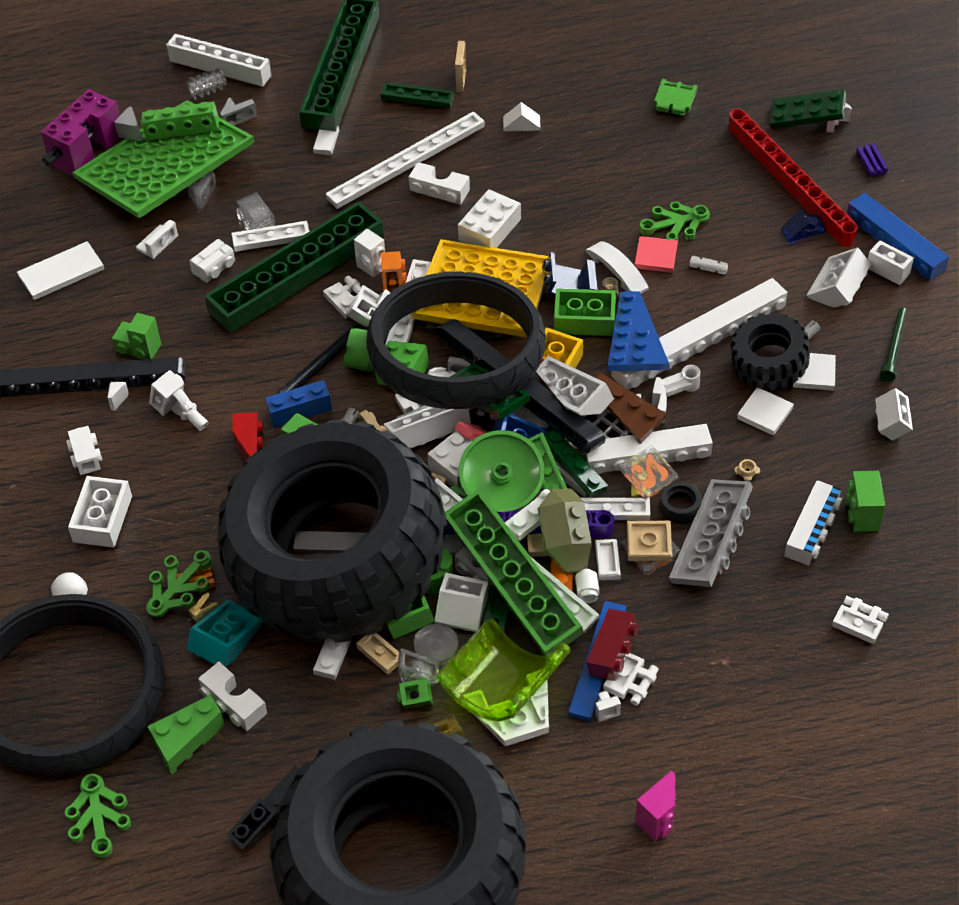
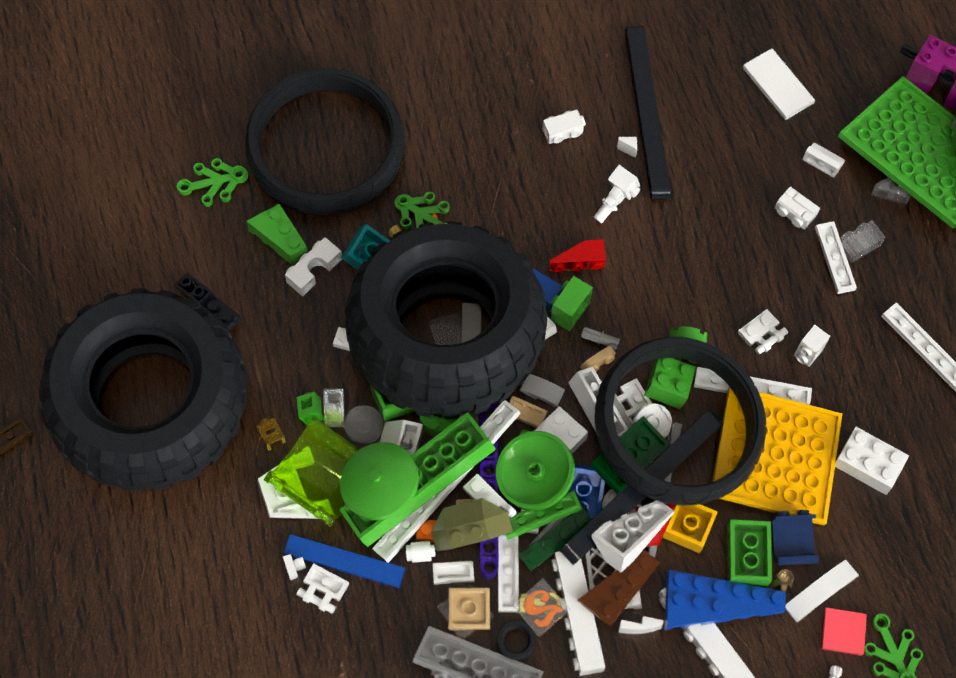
camera: 85 degrees right, 15 degrees up
white hair [51,572,88,596] -> none
white brick [68,476,132,547] -> none
bright green brick [112,313,161,359] -> none
dark green brick [204,201,384,333] -> none
blue brick [265,380,332,428] -> none
black axle [277,322,365,394] -> none
white brick [346,285,390,327] -> none
tan plate [356,633,404,674] -> none
orange brick [381,251,406,292] -> none
white arch [409,162,470,205] -> none
coral tile [455,422,488,440] -> none
dark red brick [586,609,639,681] -> none
dark pink slope [635,771,675,842] -> none
white piece [662,365,700,397] -> none
none -> bright green dish [340,442,419,521]

